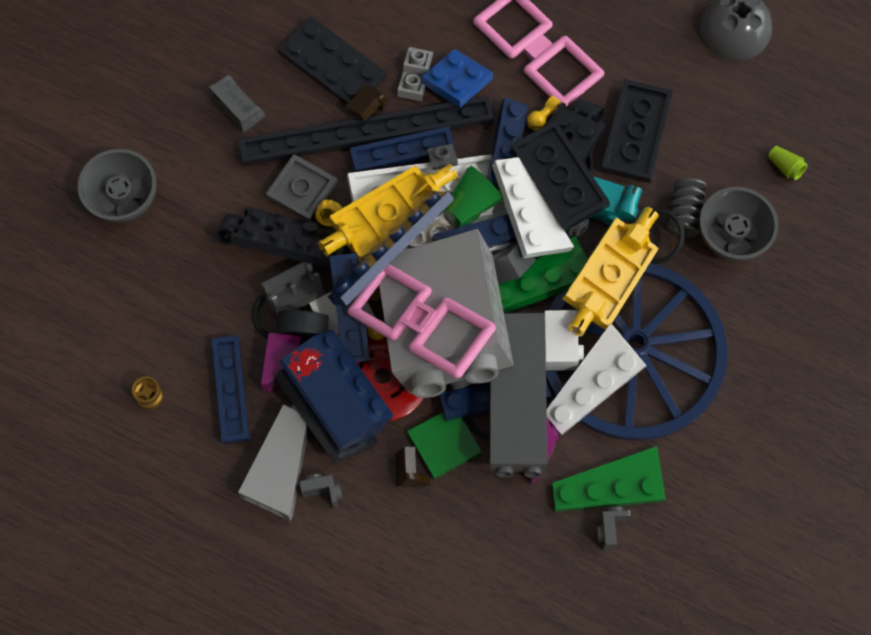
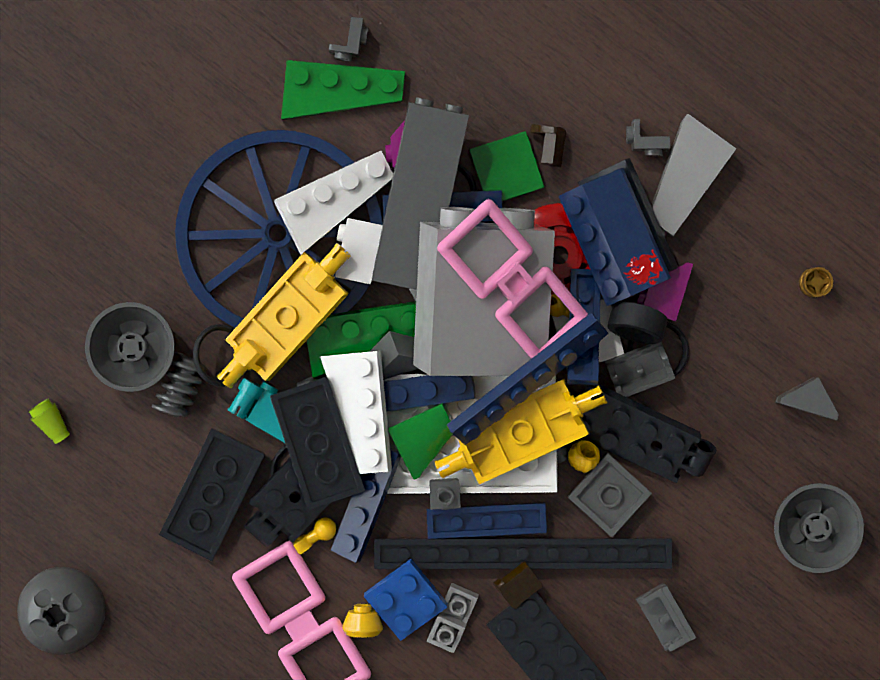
camera: 165 degrees left, 20 degrees up
dark blue plate [212,335,250,444] -> none
none -> yellow cone [342,604,383,638]
none -> dark grey slope [775,377,839,420]

